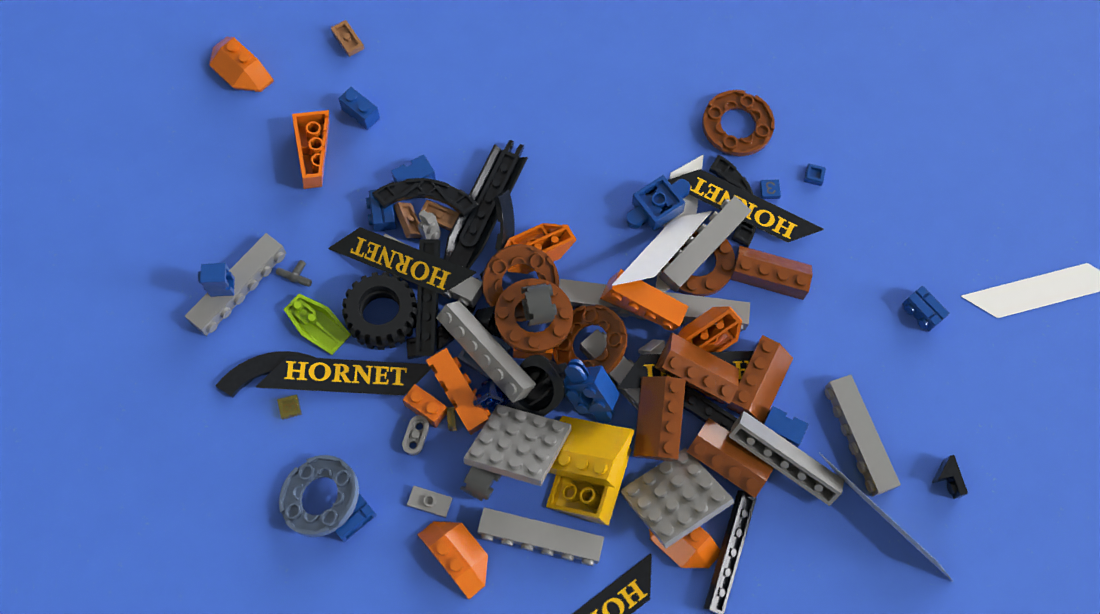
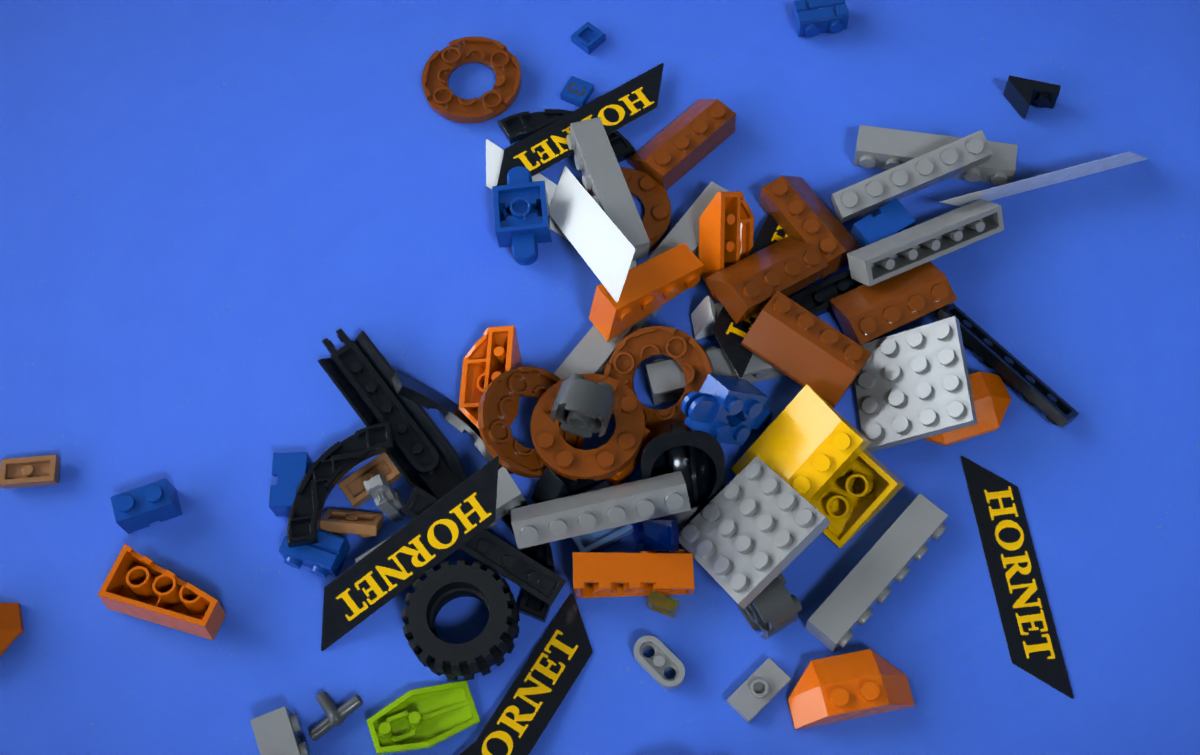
camera: 50 degrees left, 5 degrees down
orange brick [403,384,448,428] -> none
none -> light grey brick [830,130,993,224]

